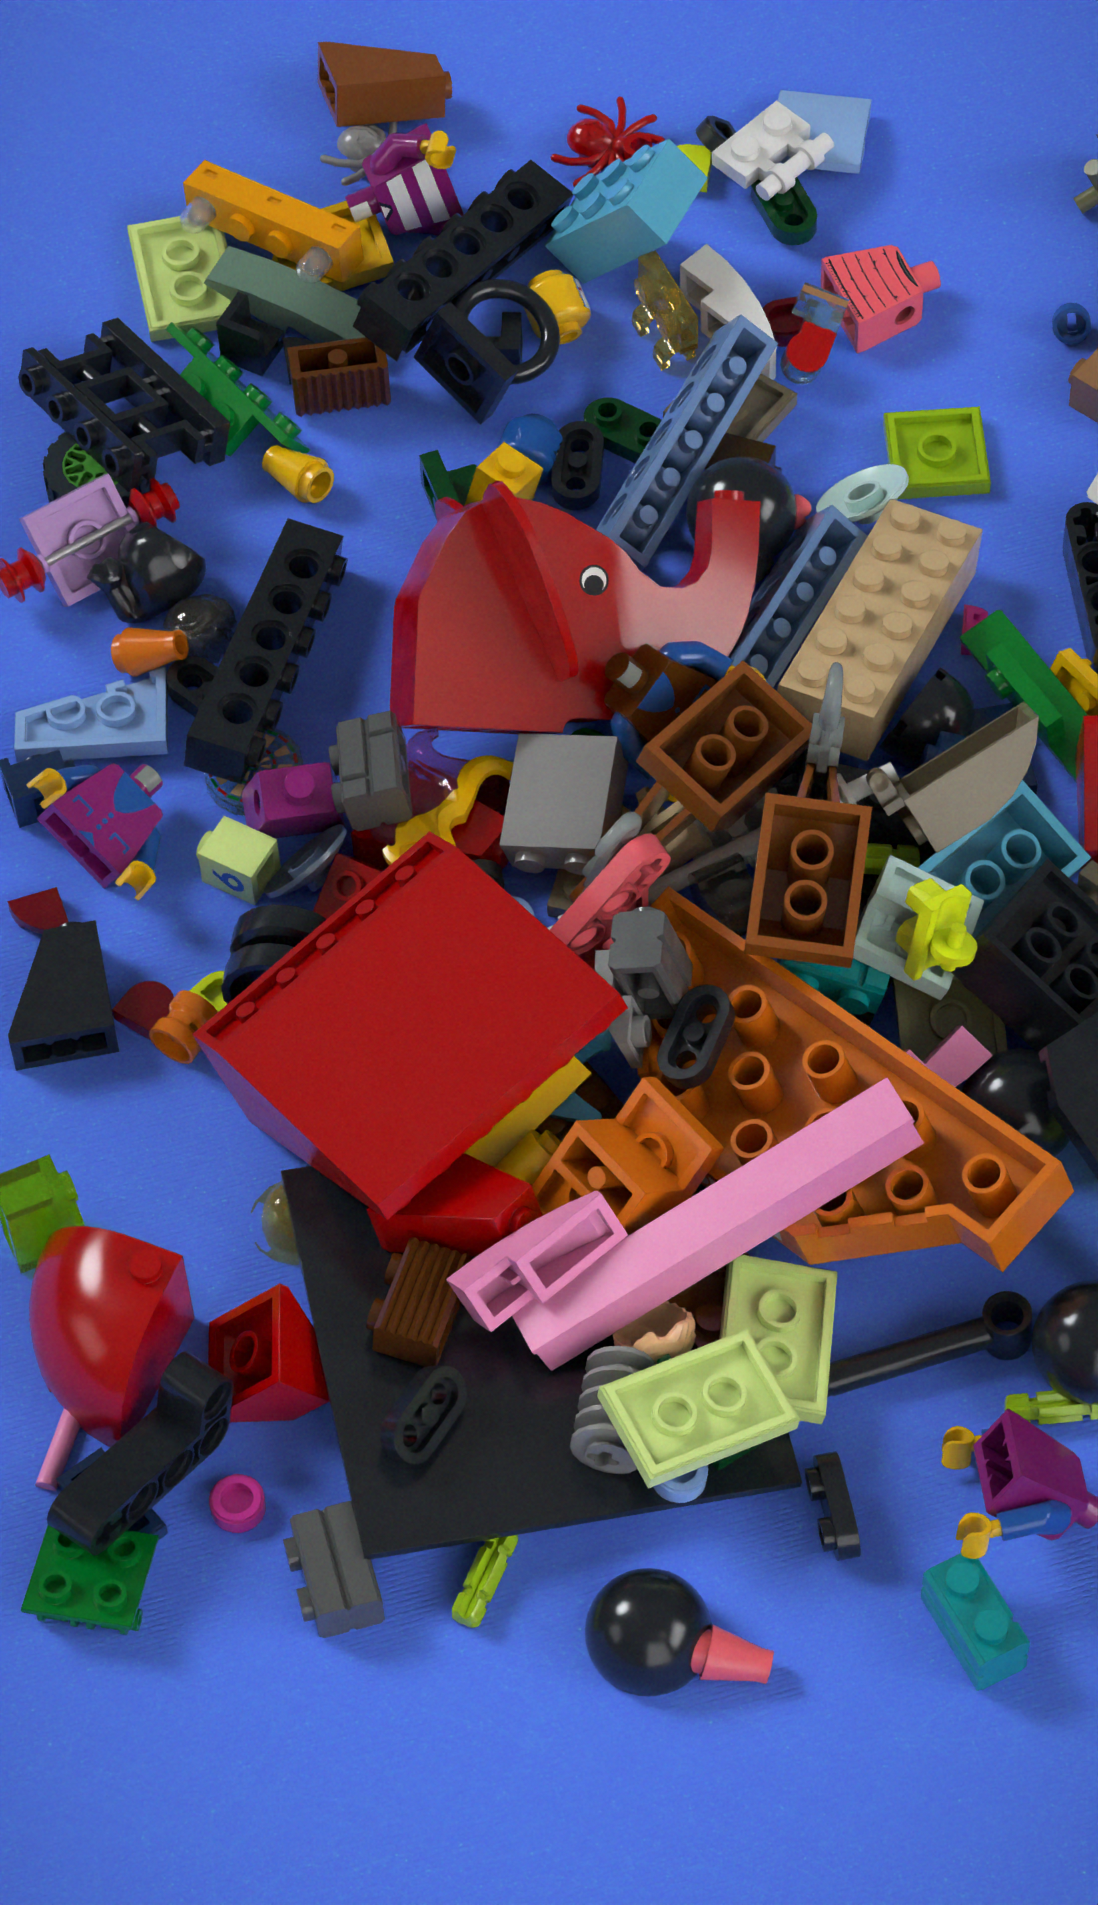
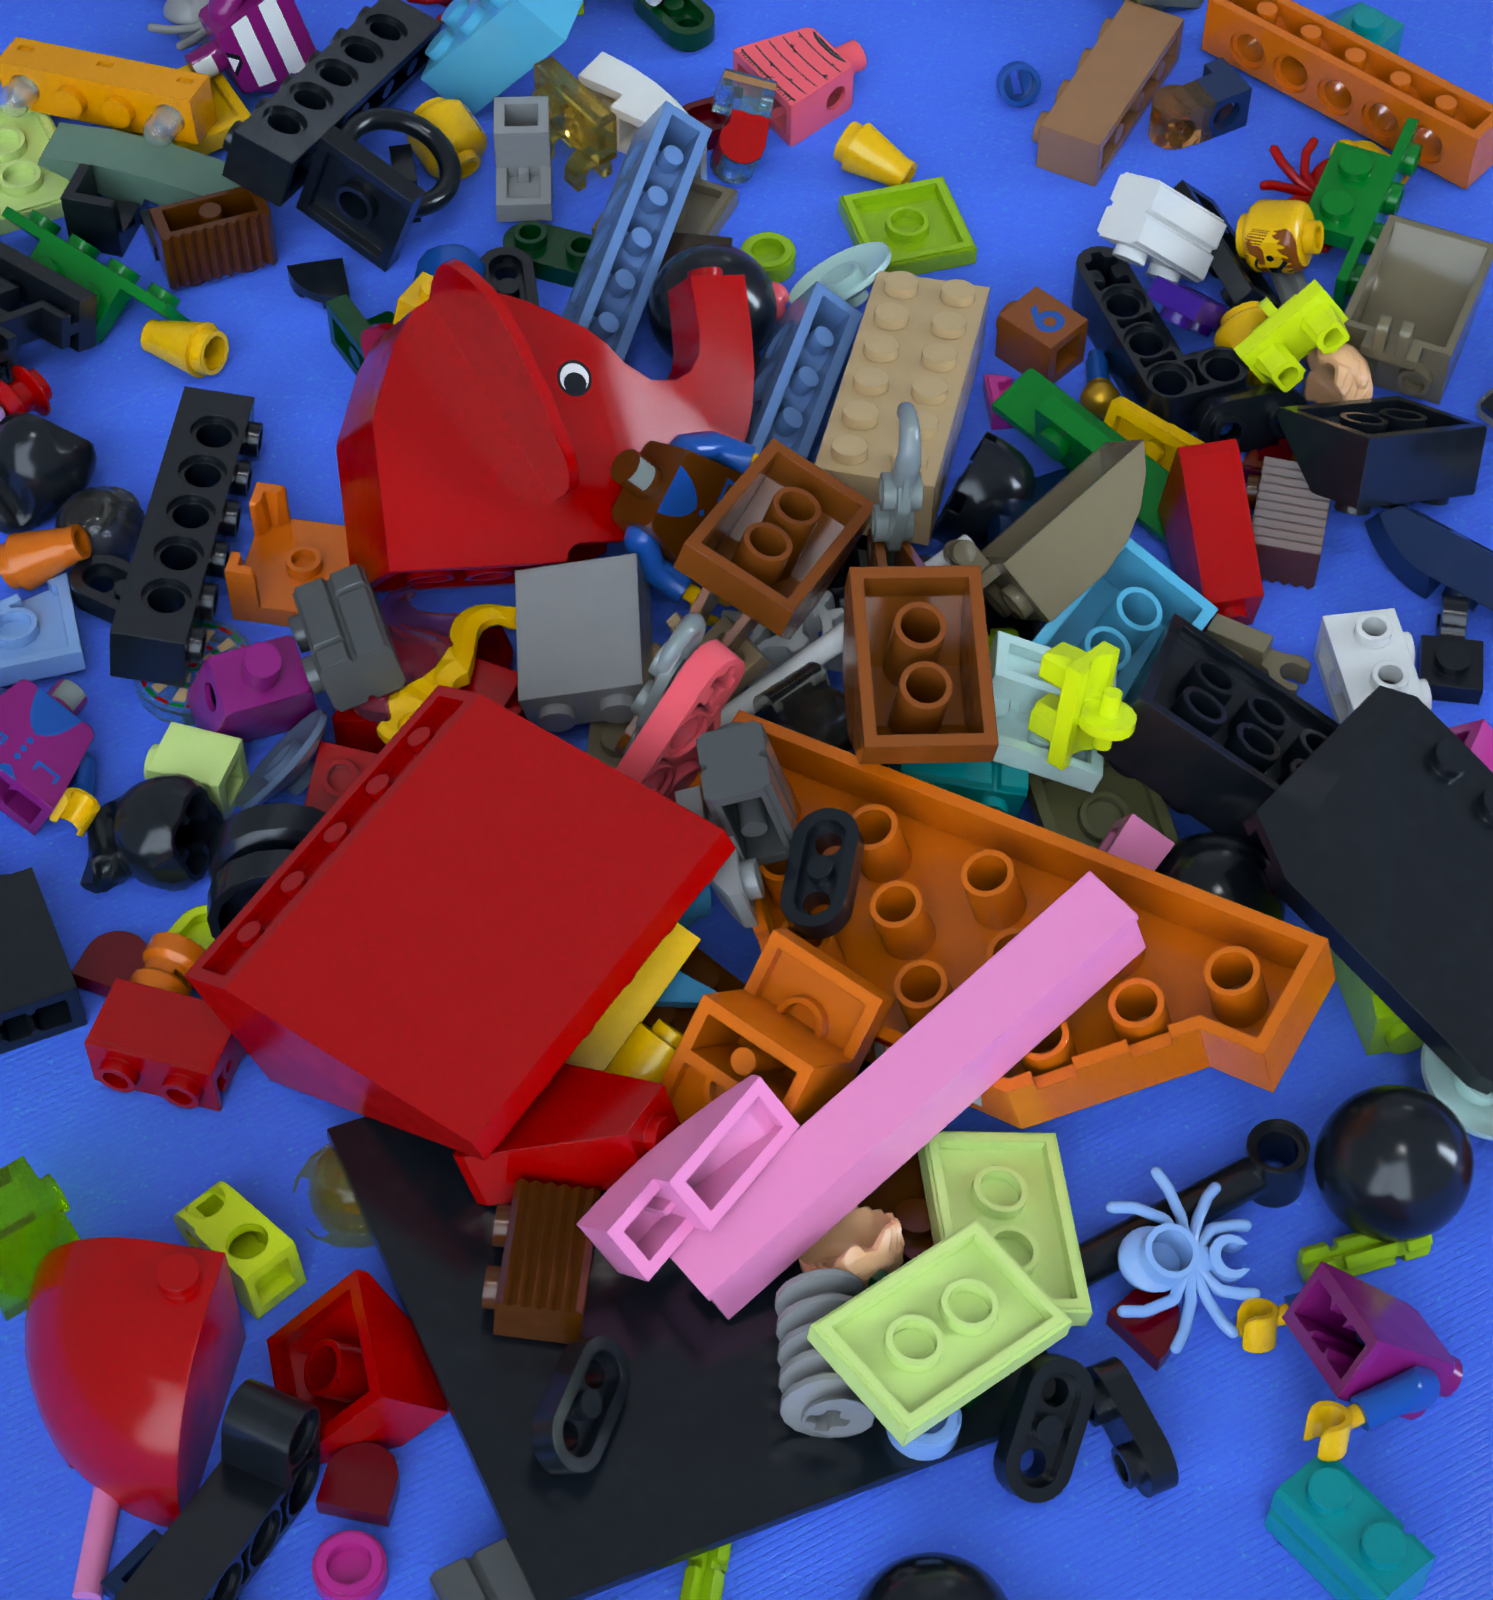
camera: 15 degrees left, 5 degrees down
none -> black piece [80,773,224,893]
none -> red hinge [84,978,247,1112]
none -> neon yellow leg [173,1181,307,1320]
none -> orange panel [224,482,350,627]
none -> black tile [287,258,350,309]
none -> dark red tile [315,1442,400,1527]
none -> light grey brick [493,96,553,222]
none -> lime tile [740,232,796,283]
none -> yellow cone [833,121,917,186]
none -> black plate [993,1353,1095,1503]
none -> dark orange brick [995,286,1088,384]
none -> pearl gold piece [1080,349,1120,420]
none -> light blue animal [1106,1166,1260,1354]
none -> dark red tile [1106,1289,1179,1371]

